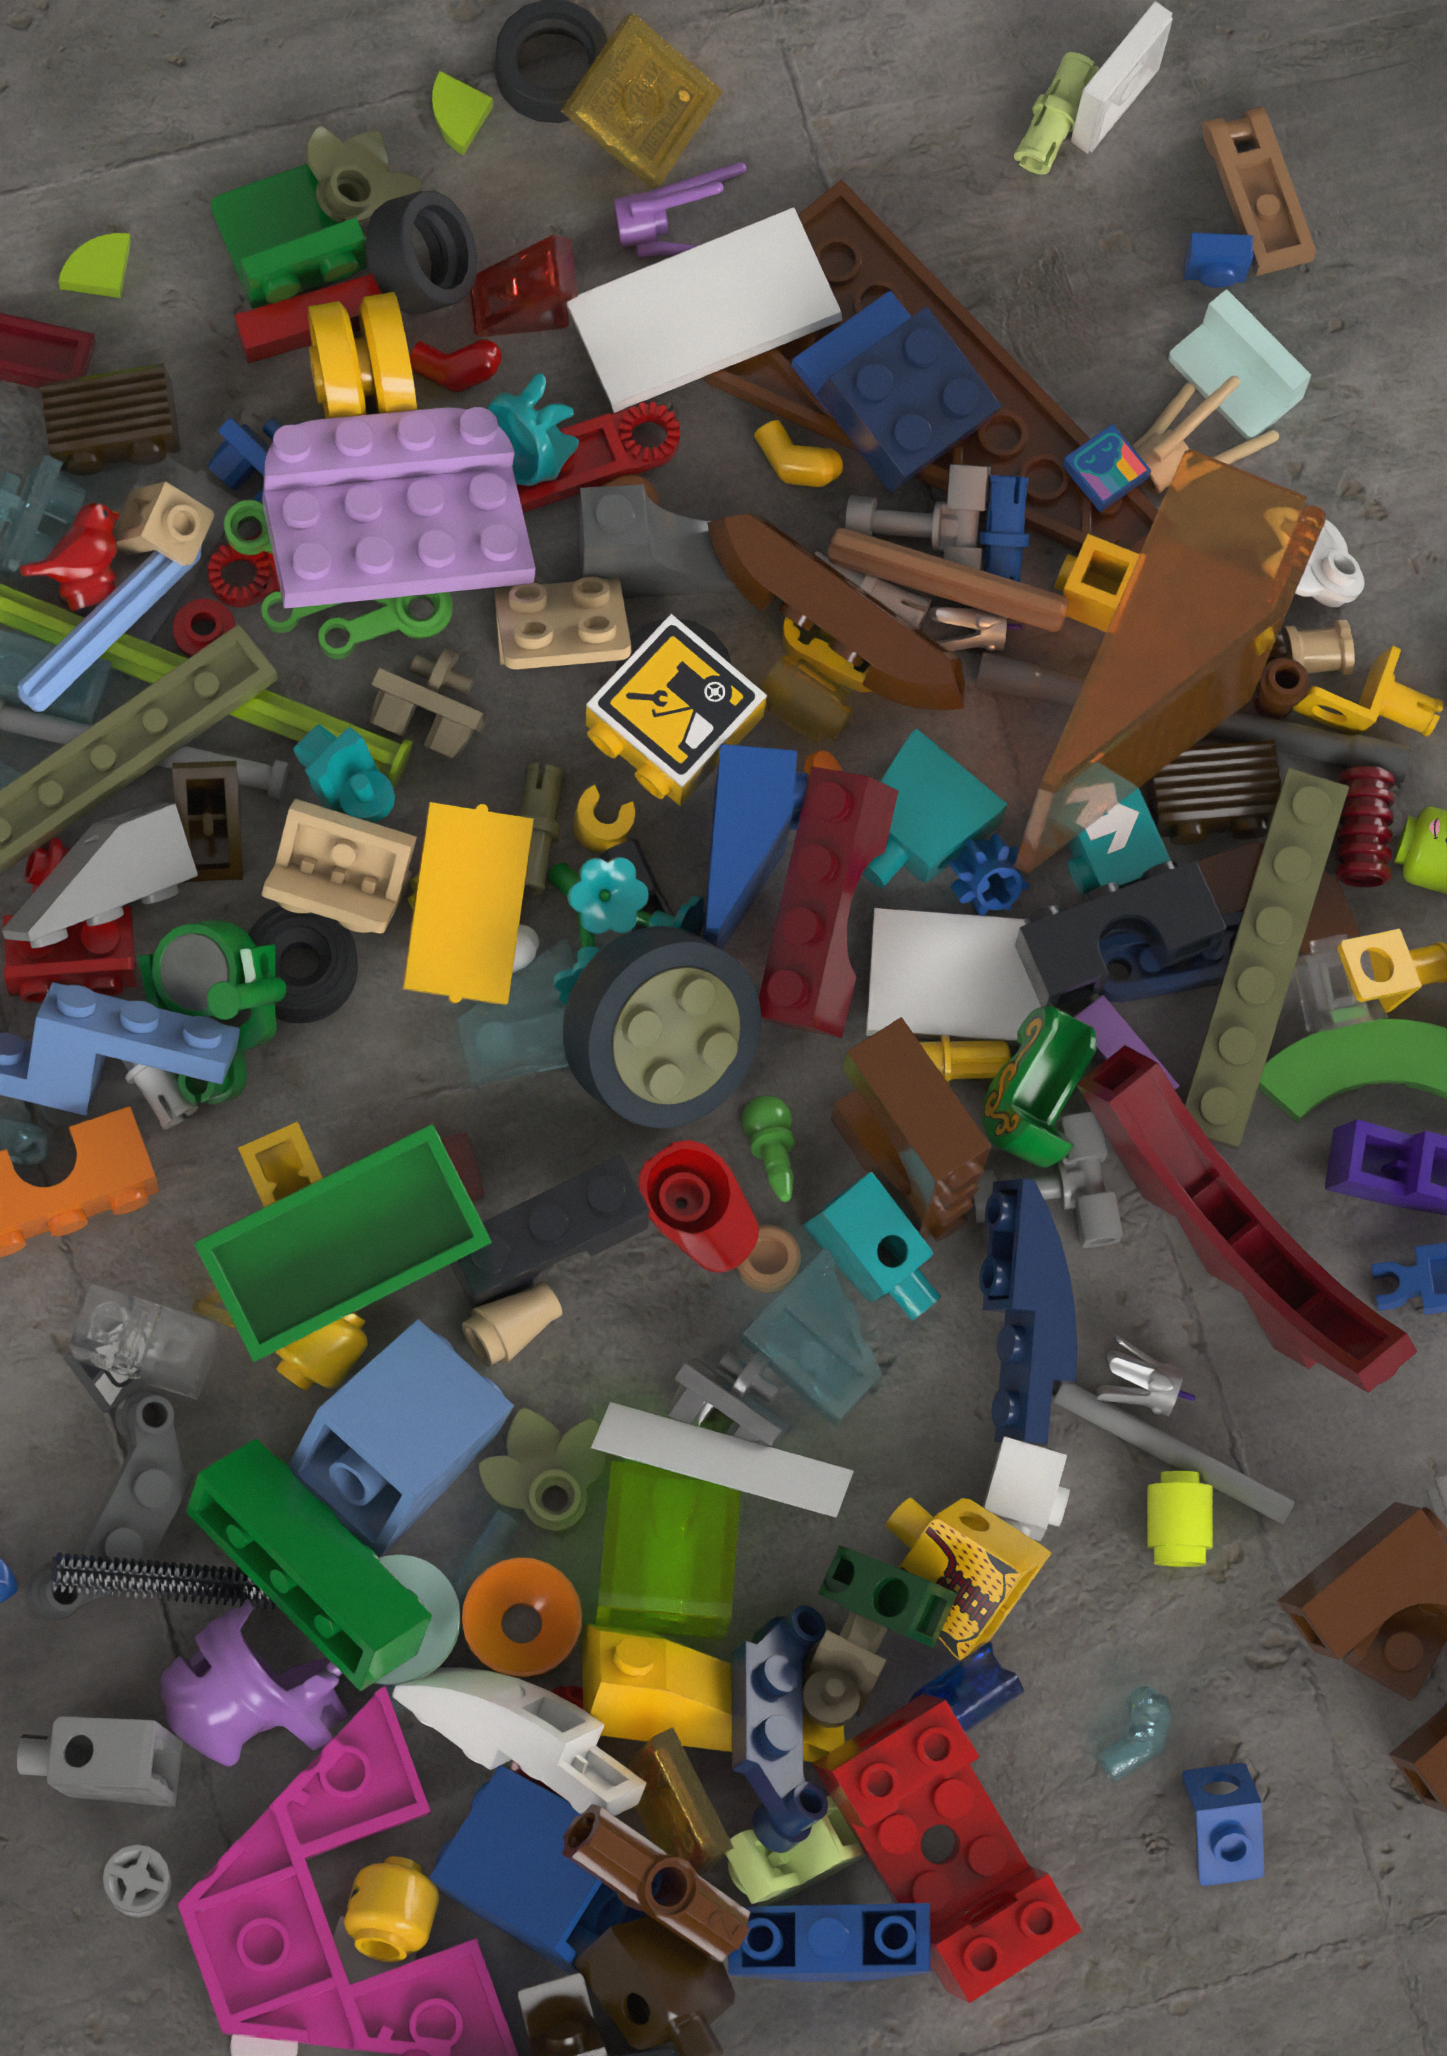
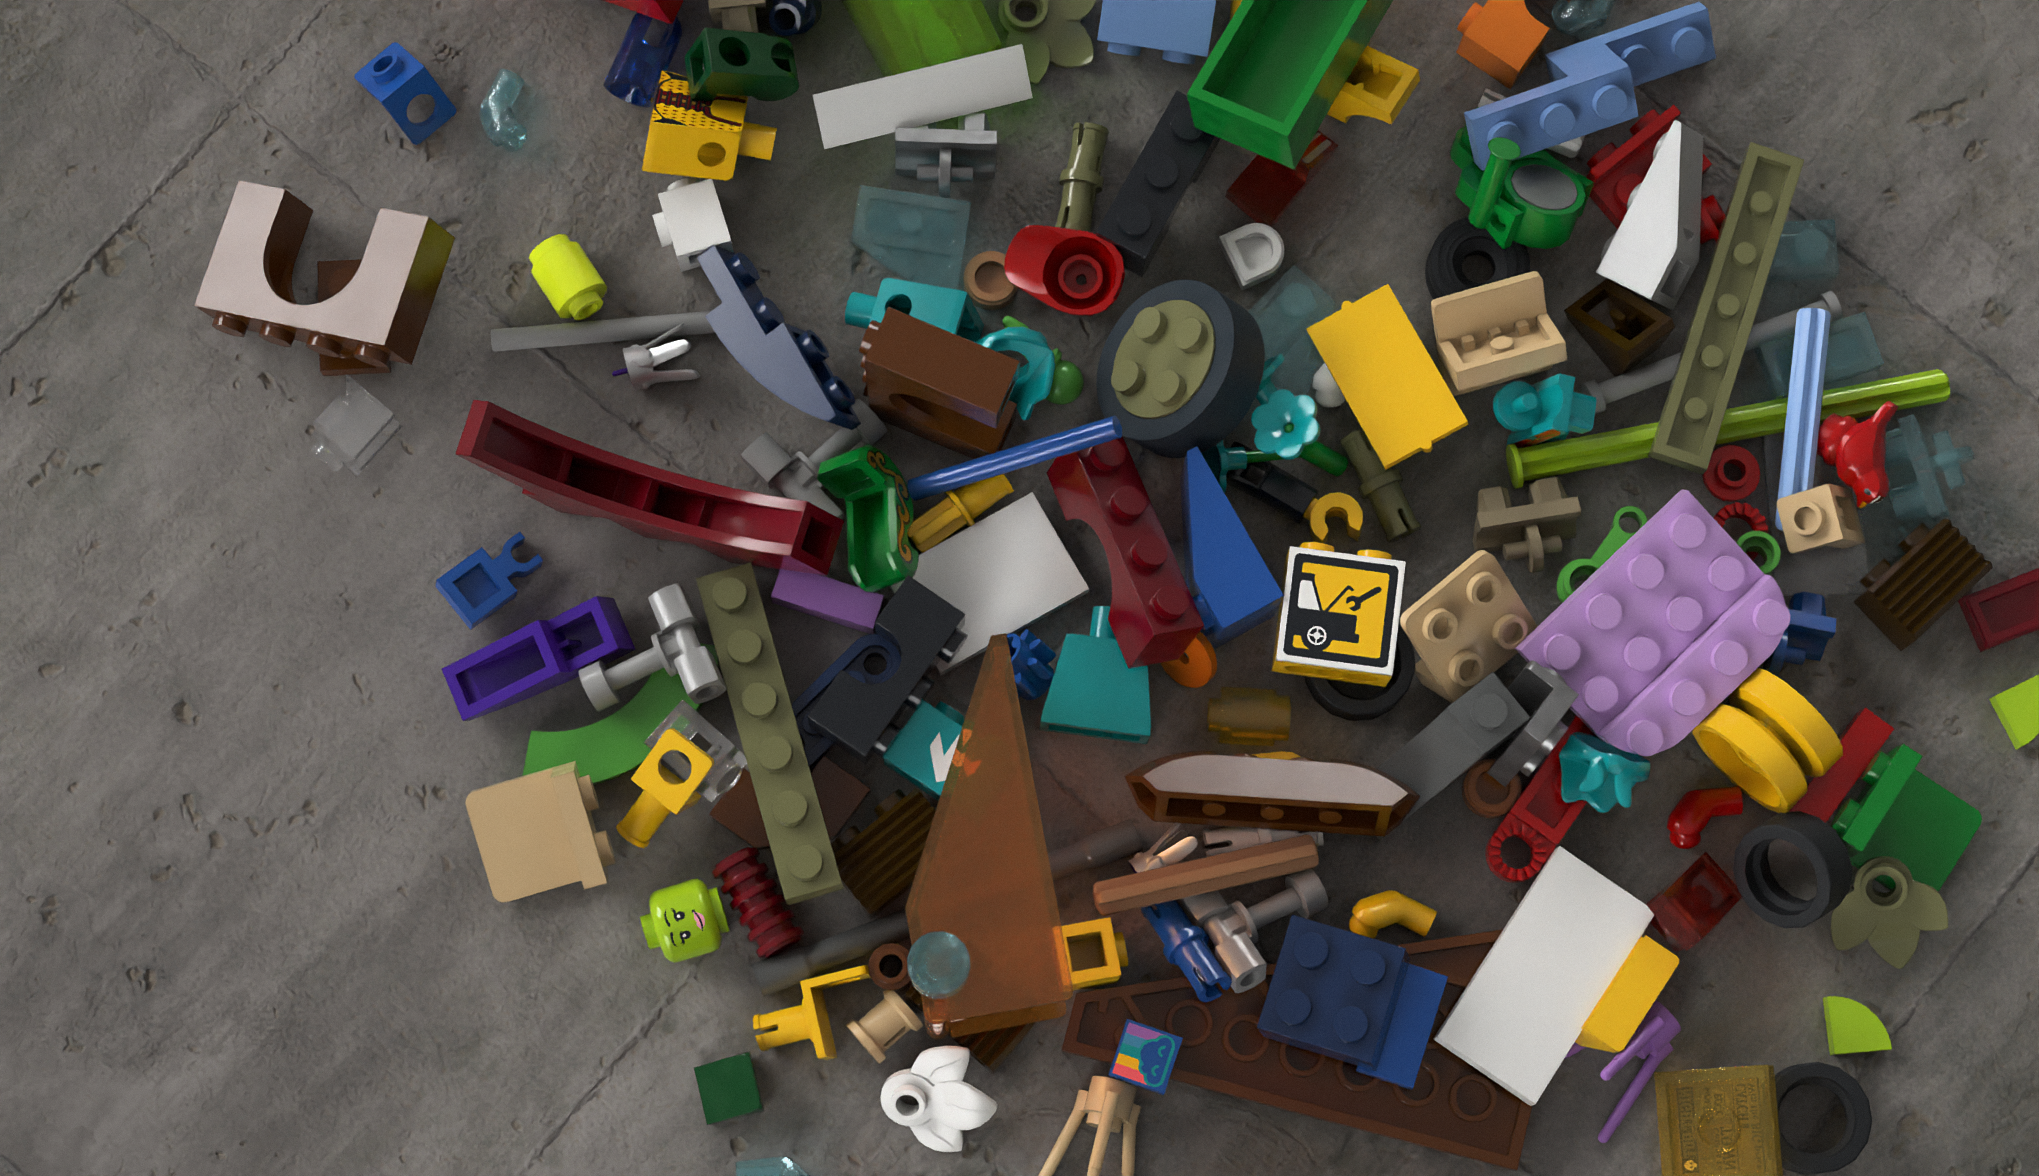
camera: 150 degrees right, 5 degrees up
tan cone [462,1282,562,1367] -> none
none -> light grey bar [578,583,727,712]
none -> blue bar [907,416,1122,501]
none -> clear light blue wheel [907,931,970,999]
none -> teal piece [975,327,1055,420]
none -> olive pin [1055,122,1109,232]
none -> white tile [1218,223,1285,291]
none -> flat silver bracket [1487,660,1579,787]
none -> yellow slope [1575,935,1680,1053]

